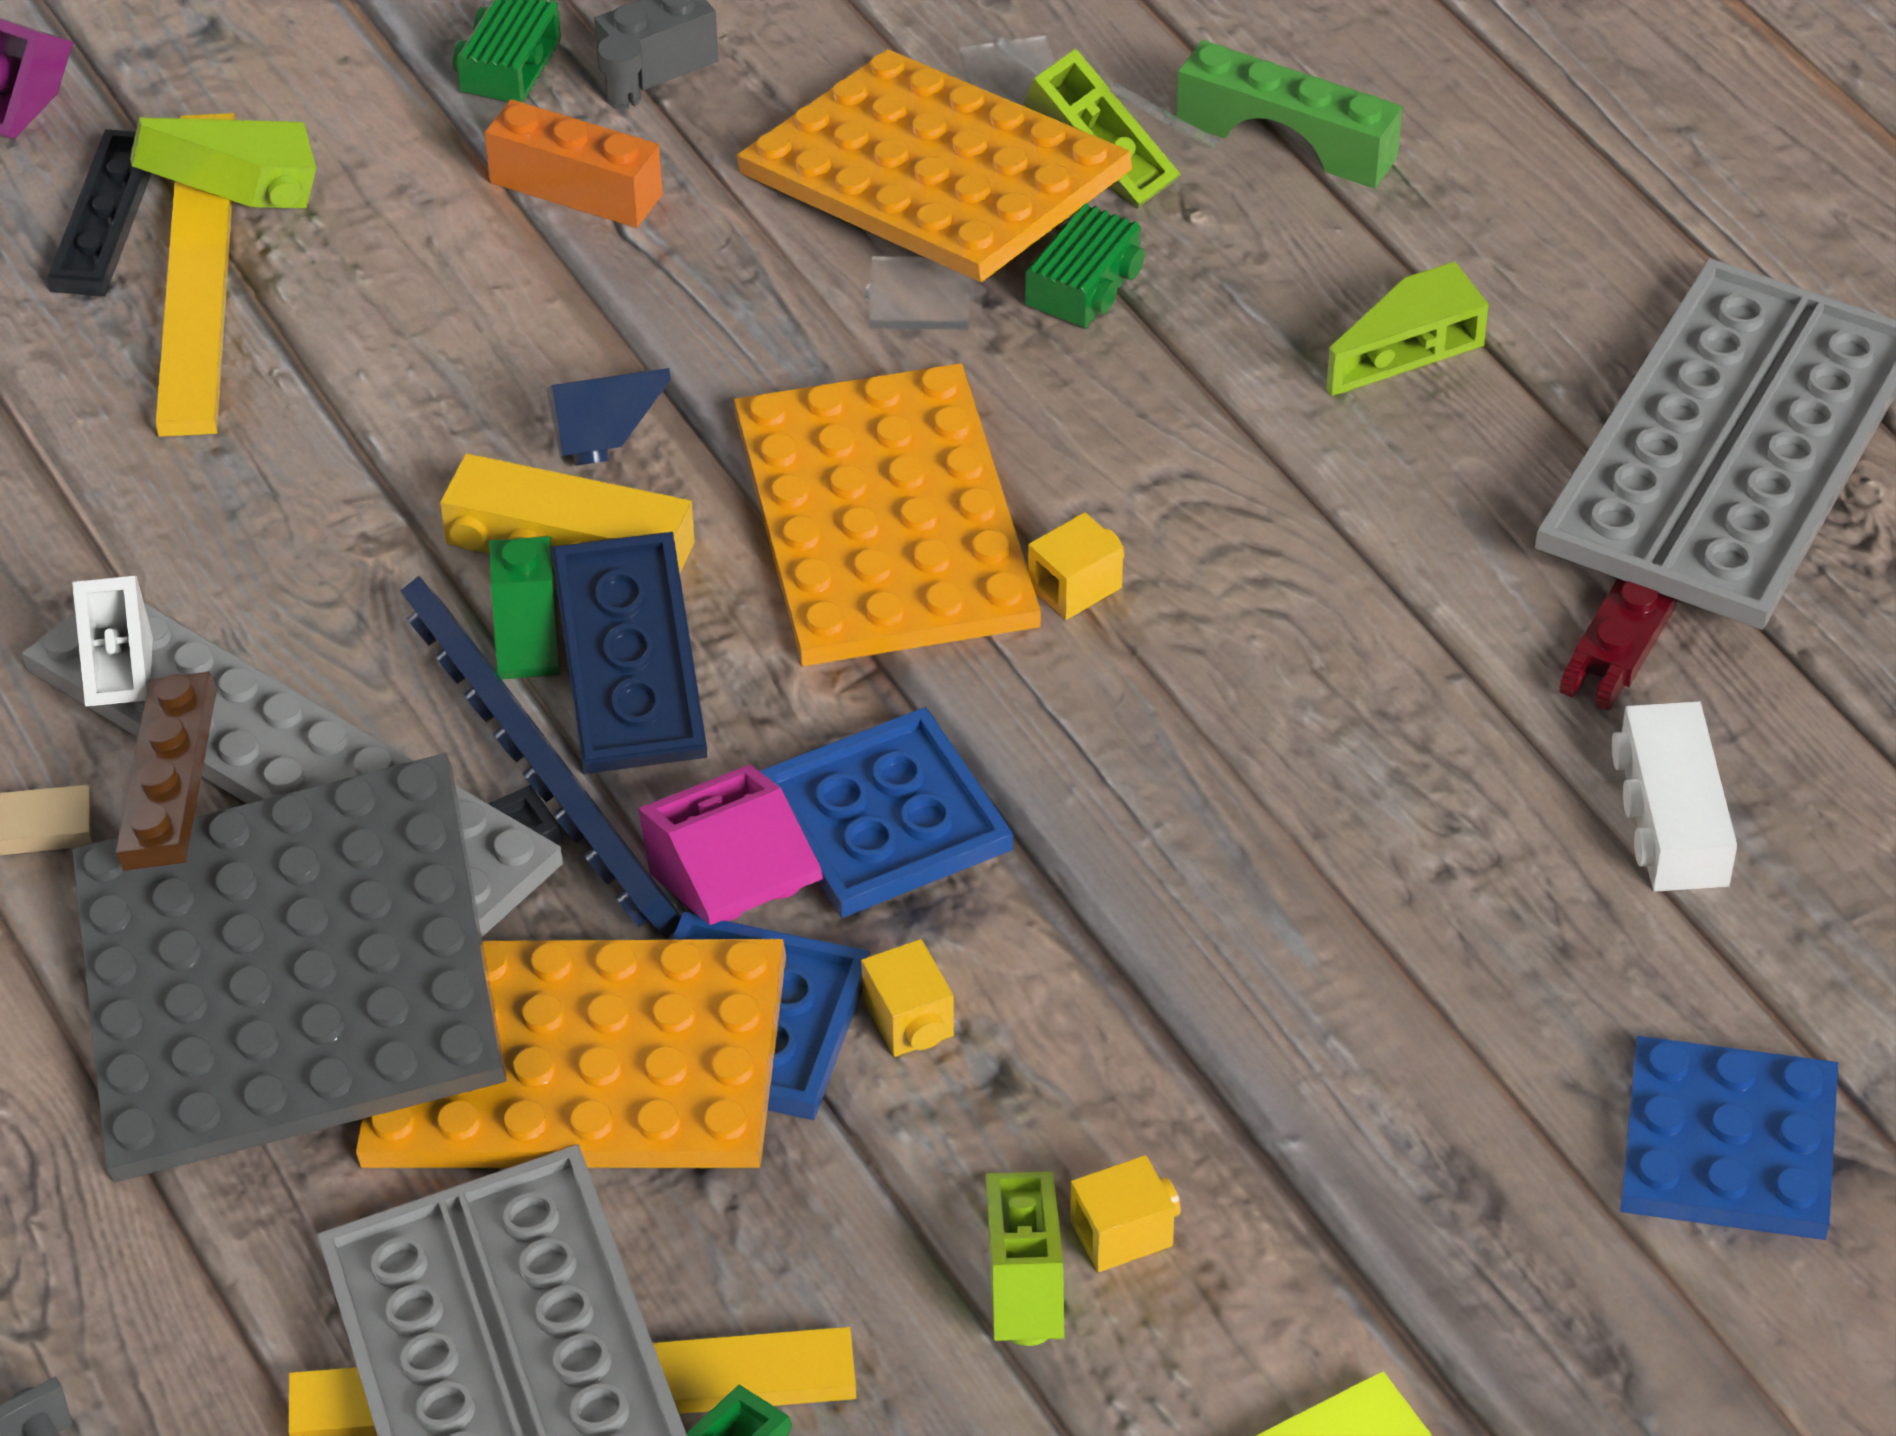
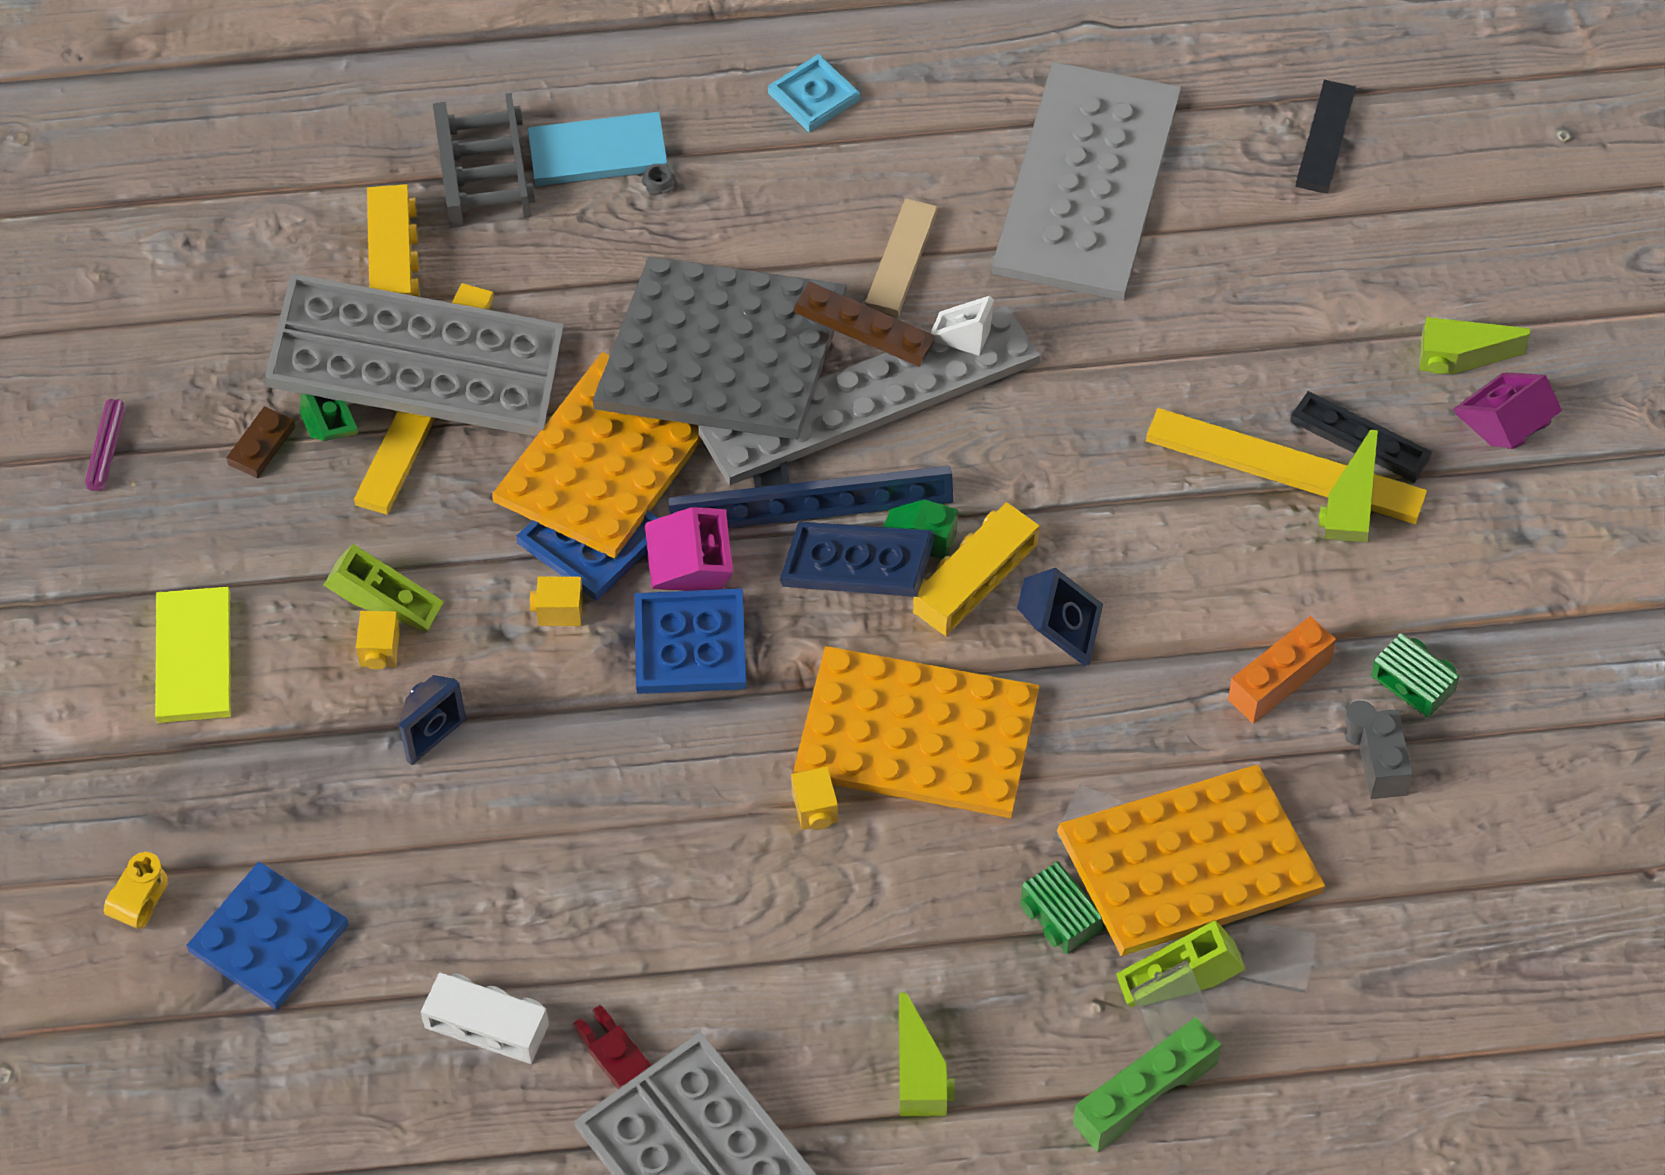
camera: 115 degrees right, 10 degrees up
none -> yellow piece [104,852,168,930]
none -> dark blue slope [399,675,466,765]

